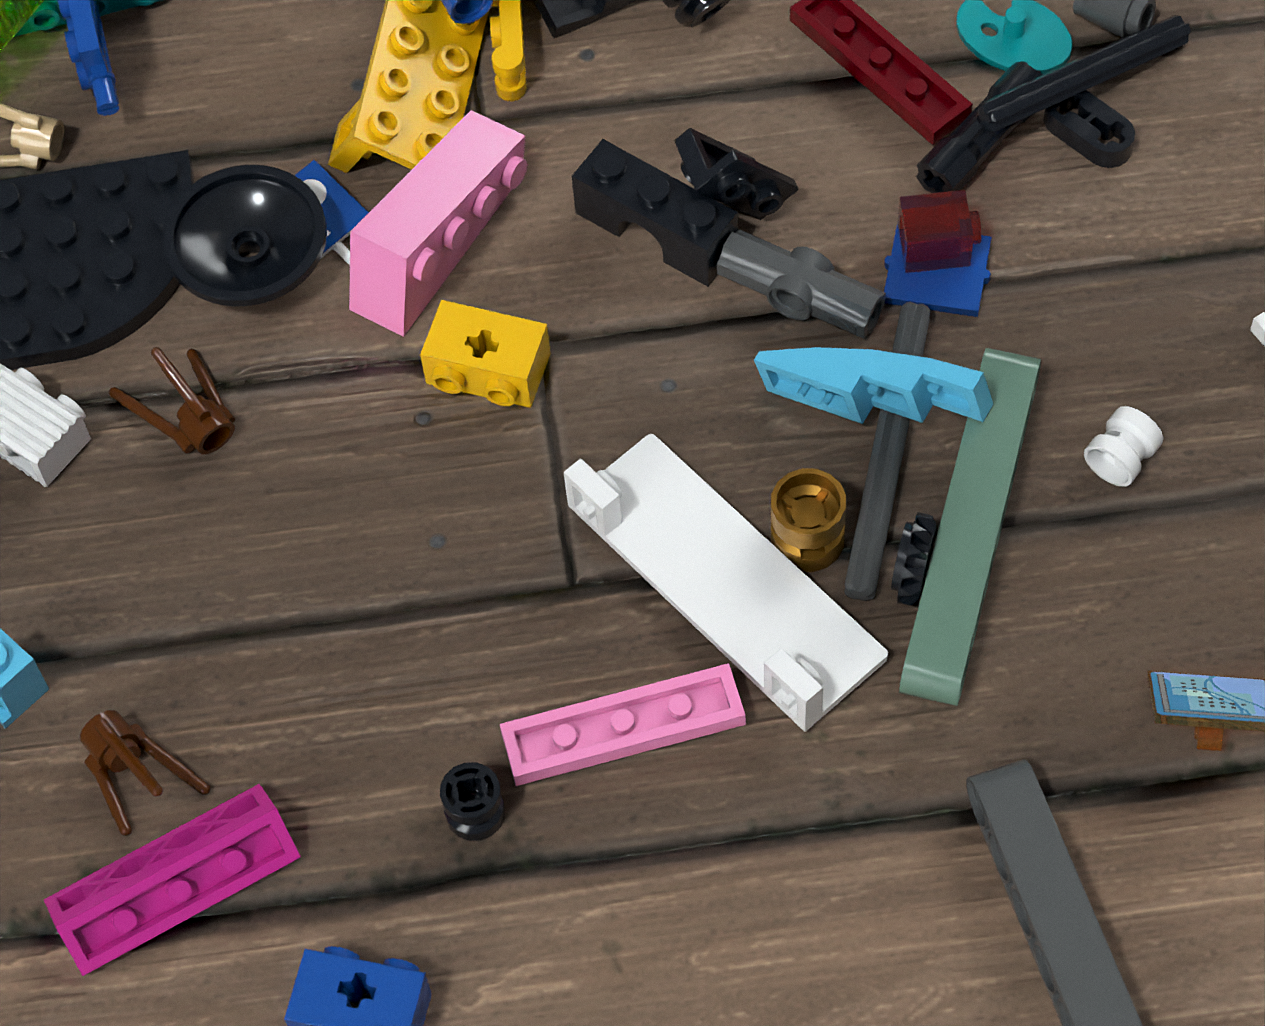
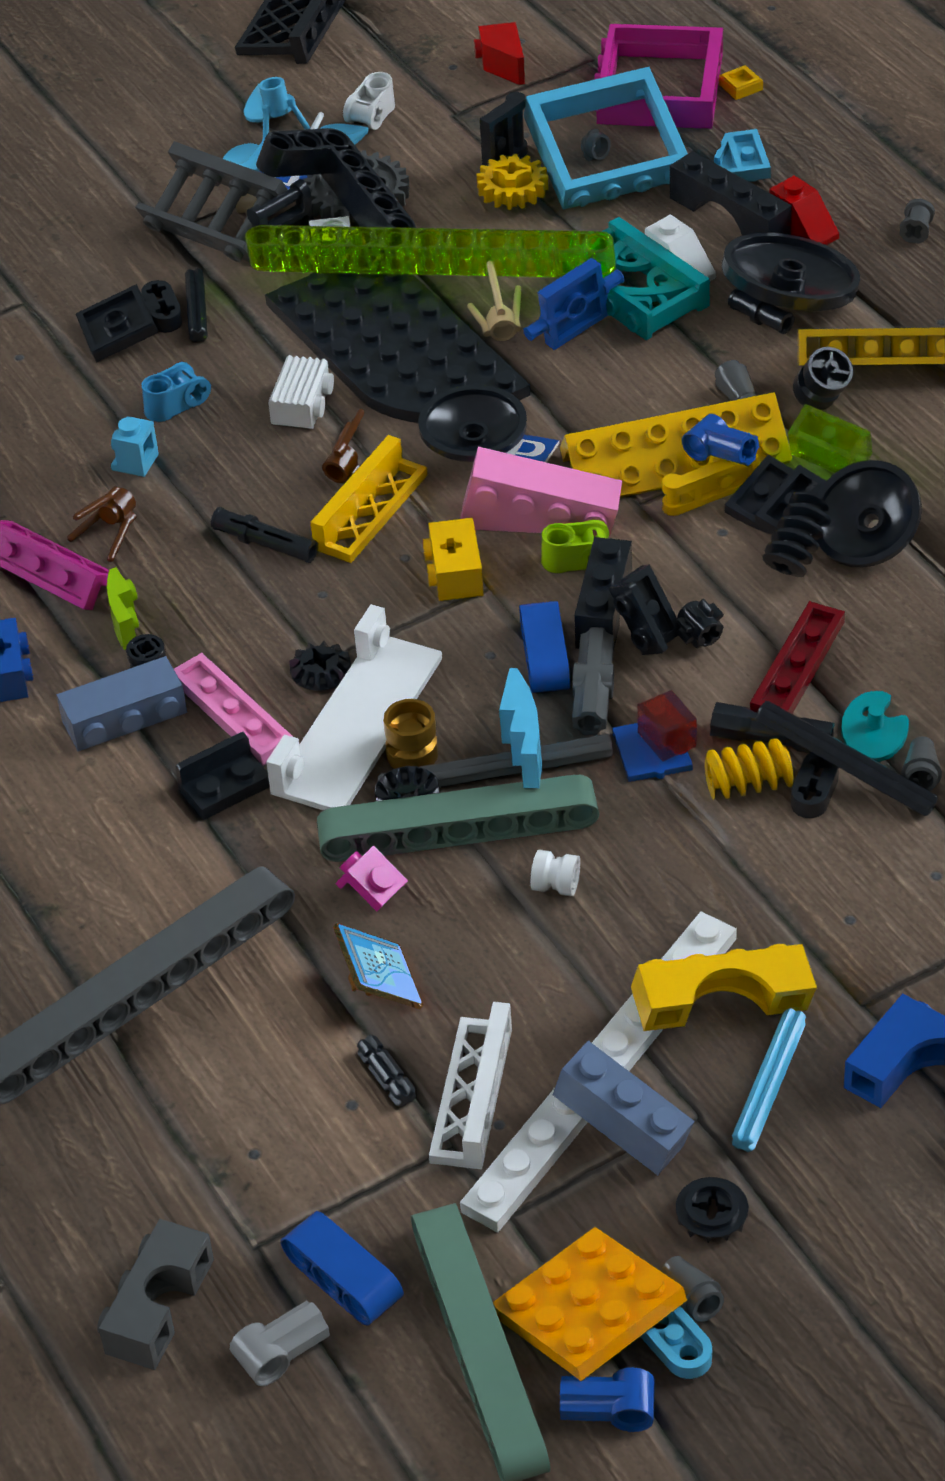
camera: 65 degrees right, 15 degrees down
none -> sand blue brick [56,656,187,751]
none -> lime slope [107,567,139,650]
none -> black bracket [176,732,270,821]
none -> black pin [211,507,318,563]
none -> black gear [289,640,351,691]
none -> yellow fence [310,435,428,563]
none -> bracket [335,845,408,912]
none -> blue beam [519,601,570,693]
none -> lime piece [541,520,609,573]
none -> black gear [676,599,724,648]
none -> yellow piece [704,738,794,800]

